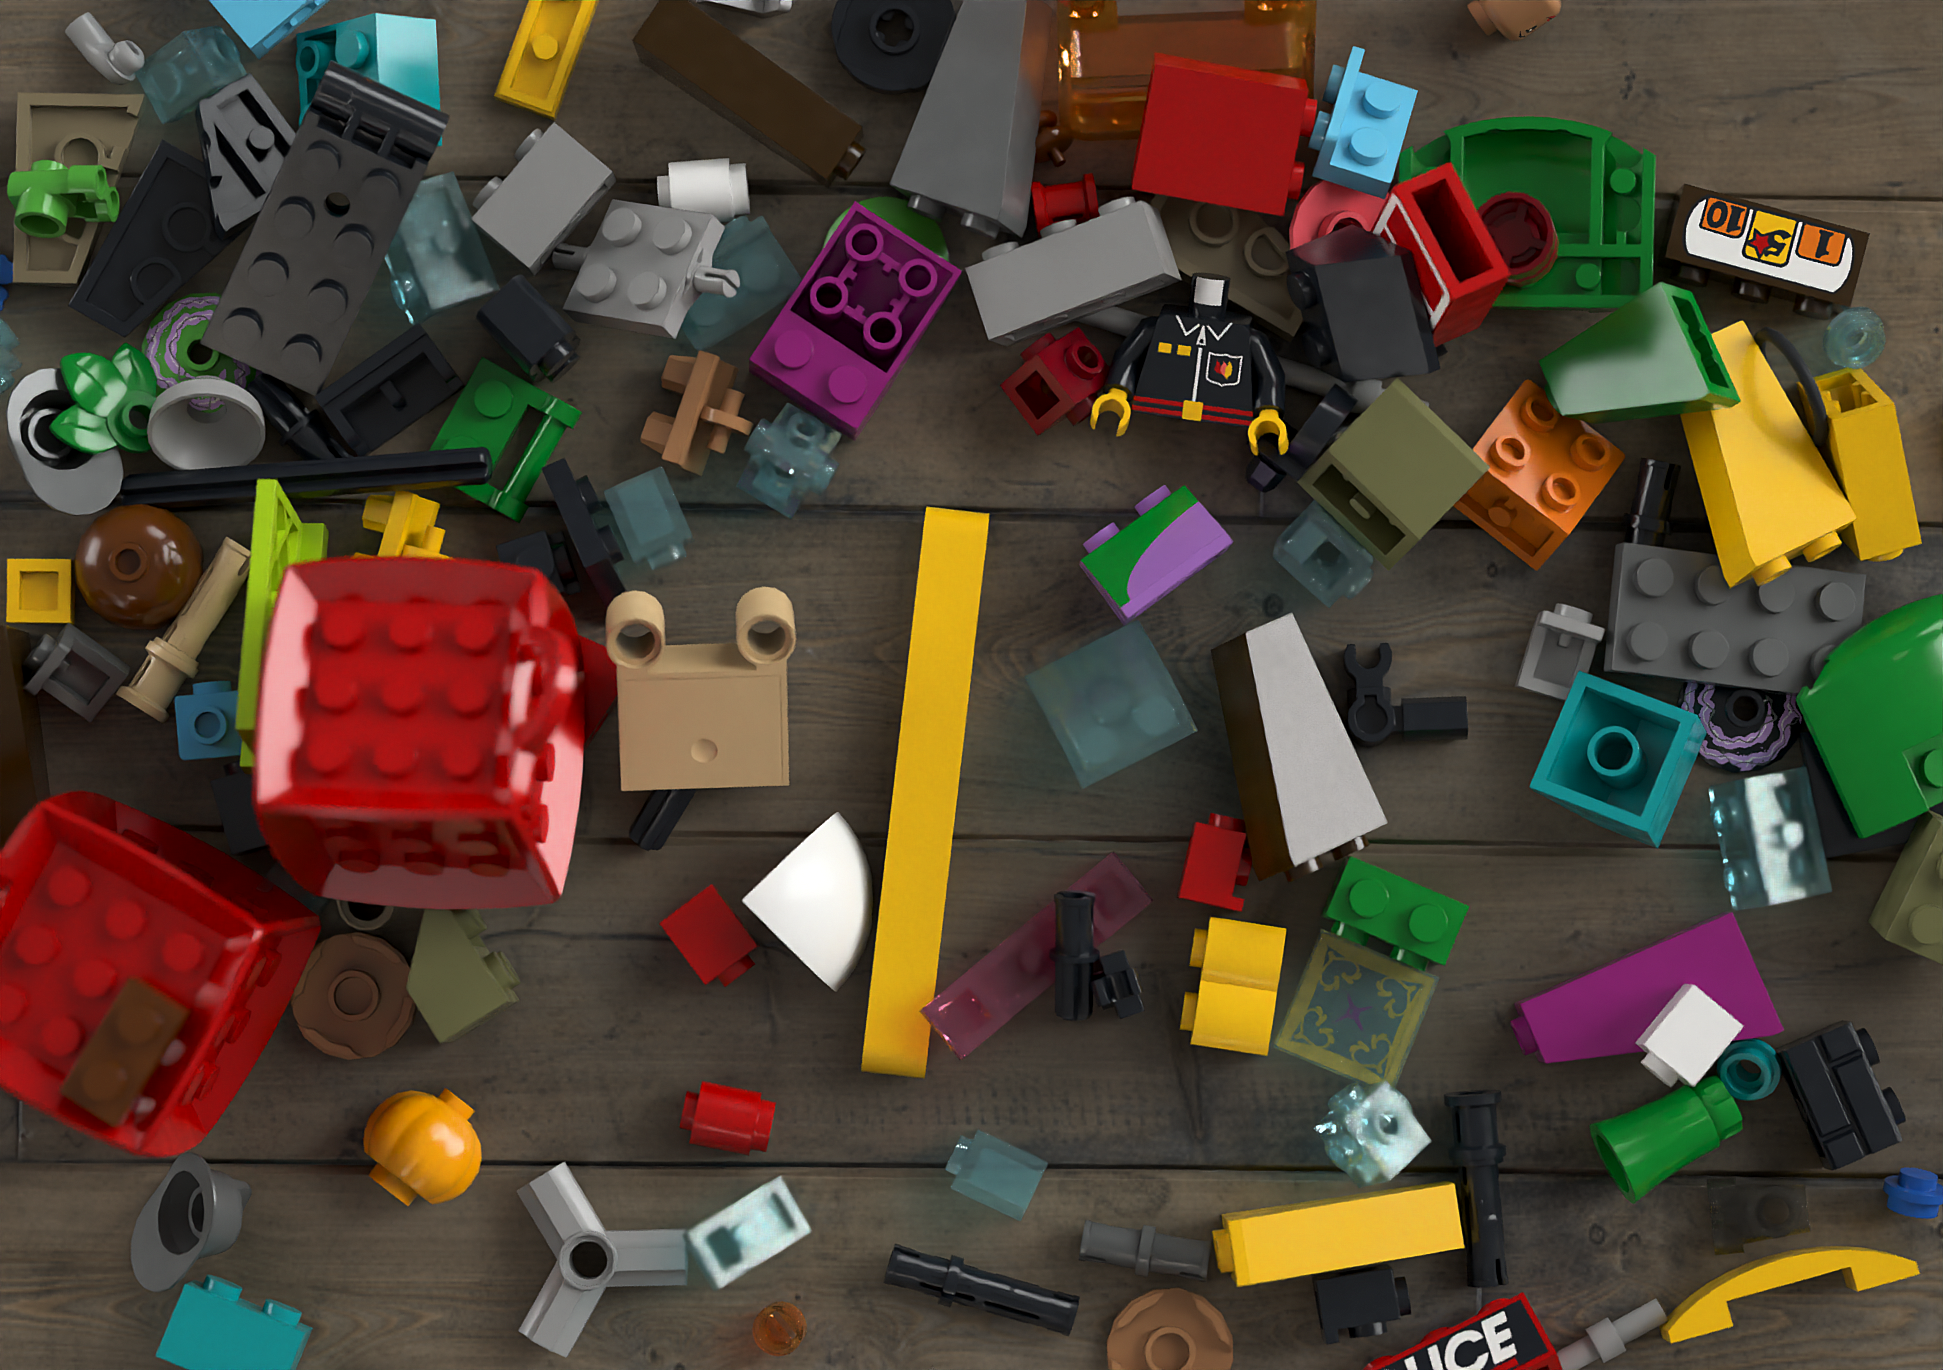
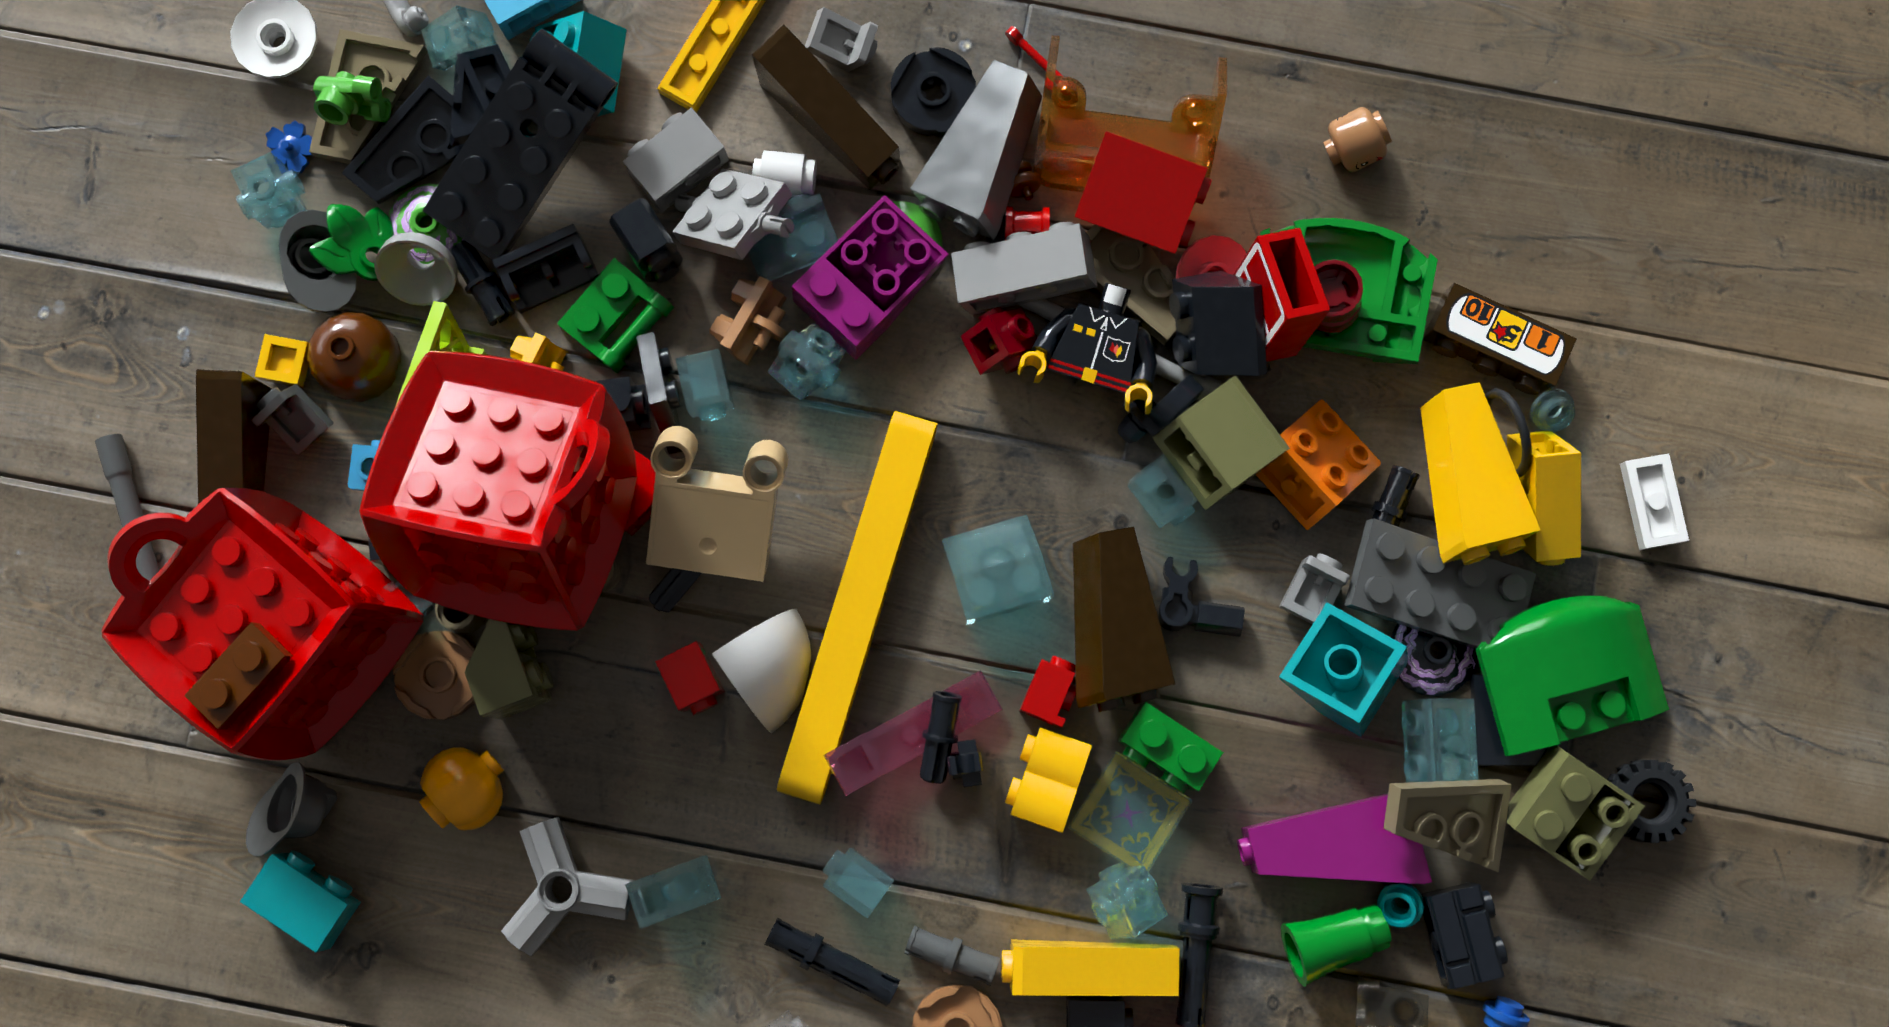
camera: 15 degrees right, 5 degrees down
tan pin [116,537,251,724] -> none
black axle [120,447,493,509] -> none
clear light blue bracket [385,172,499,326] -> none
red brick [679,1081,776,1156] -> none
clear orange hinge [752,1301,807,1356] -> none
medium lavender slope [1079,485,1233,626] -> none
medium azure bracket [1308,46,1418,199] -> none
green slope [1539,282,1741,424] -> none
white brick [1635,984,1744,1087] -> none
none -> dark tan wing [1383,779,1512,872]

